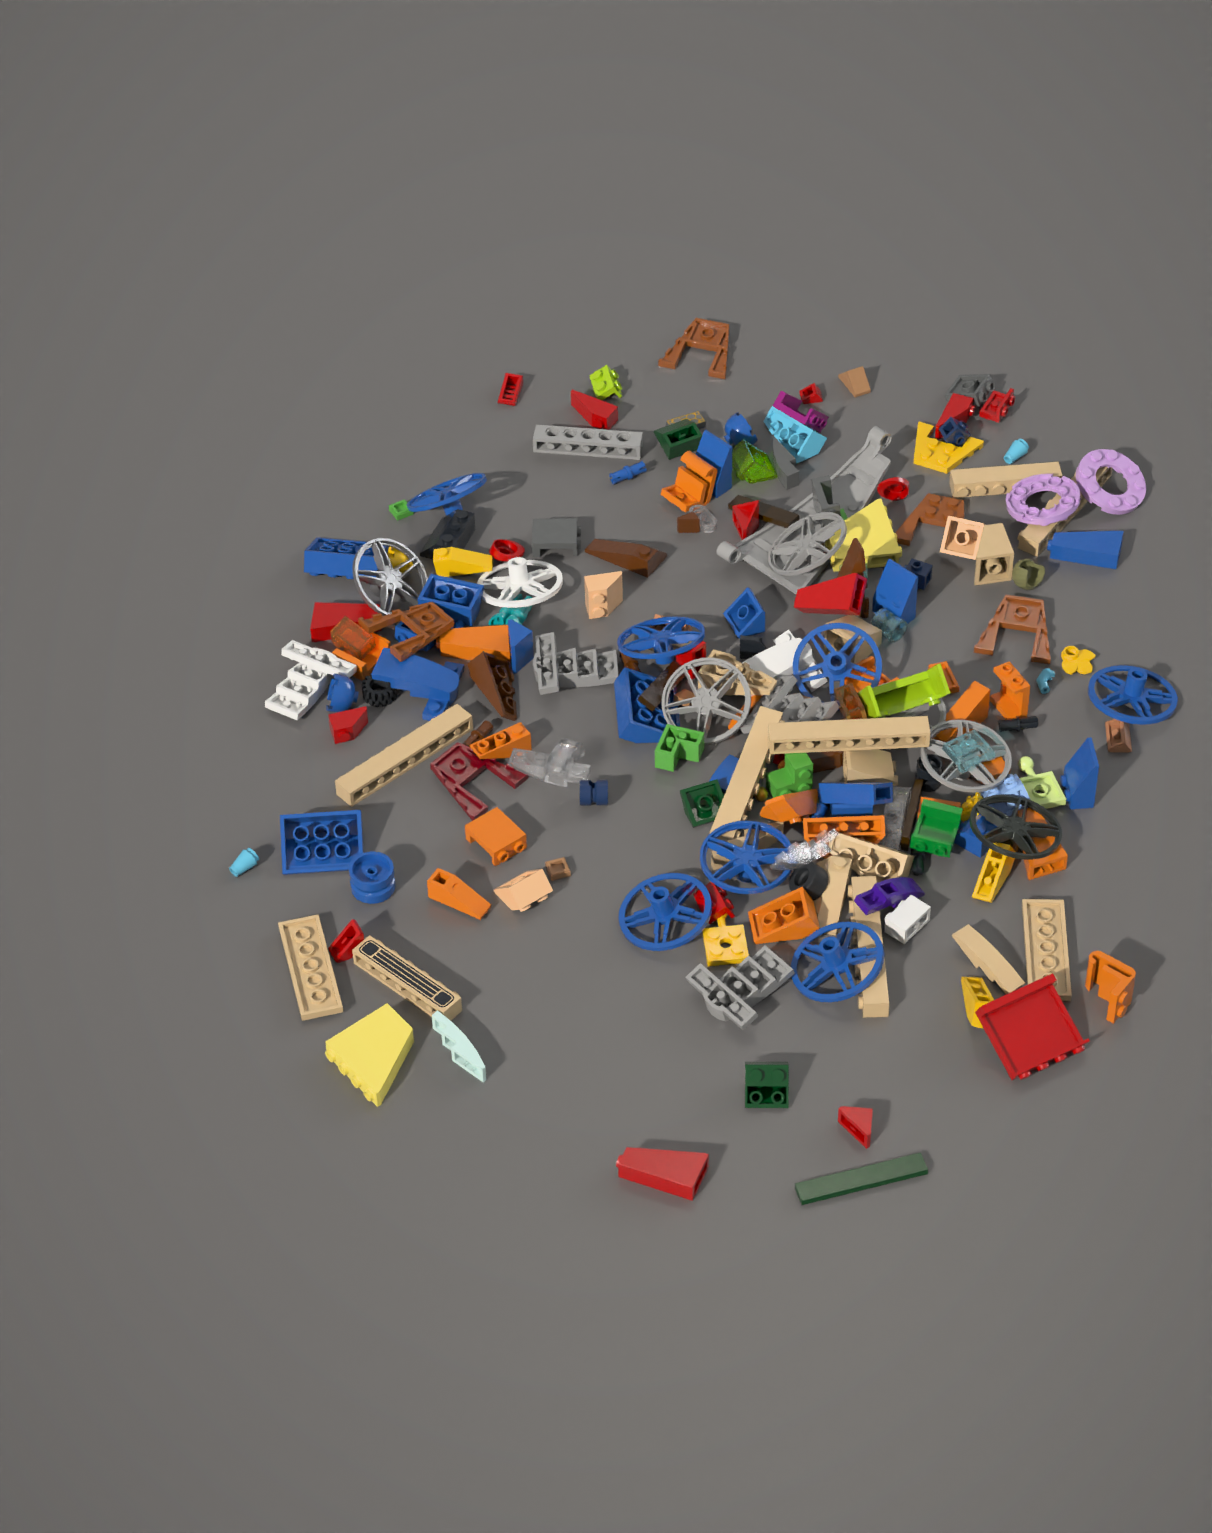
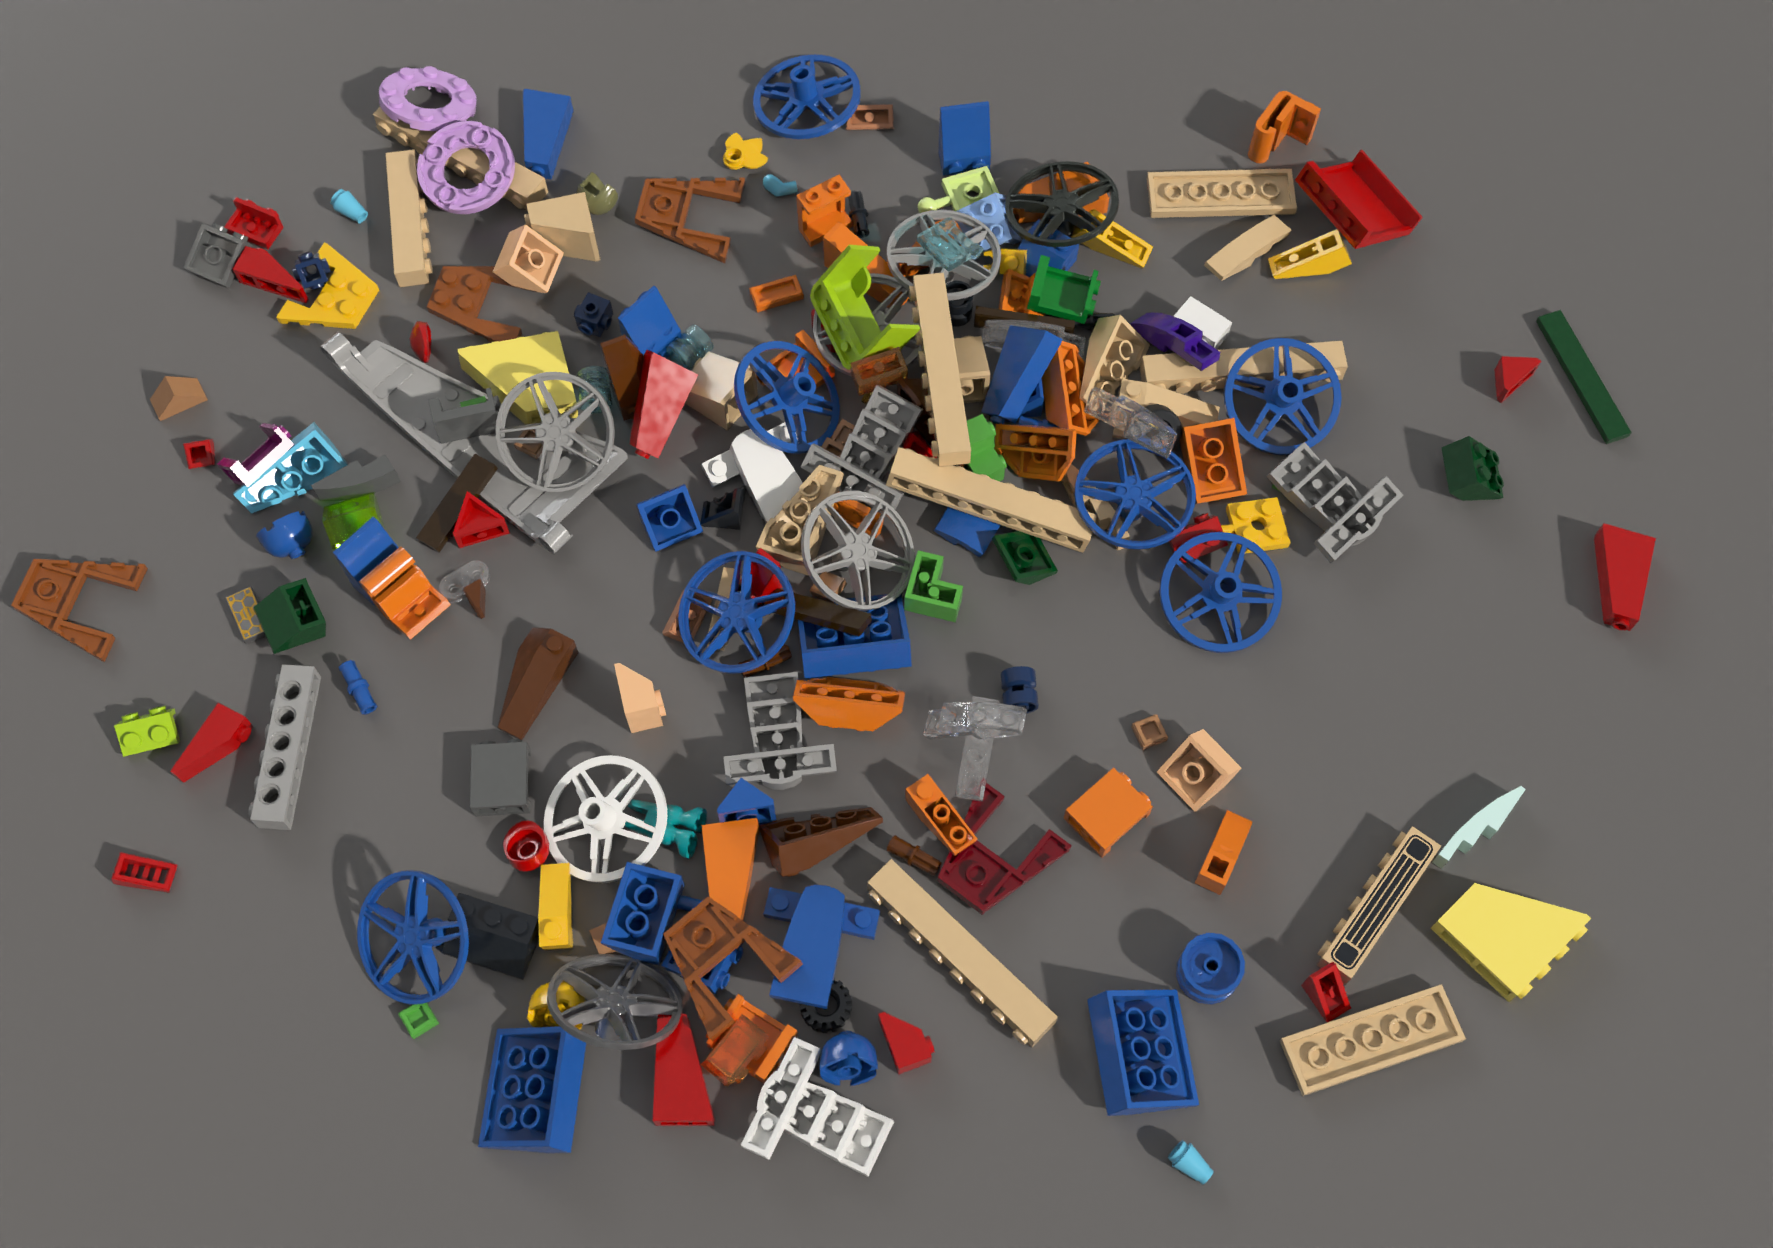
camera: 95 degrees left, 20 degrees up
none -> orange wedge [793,677,905,731]

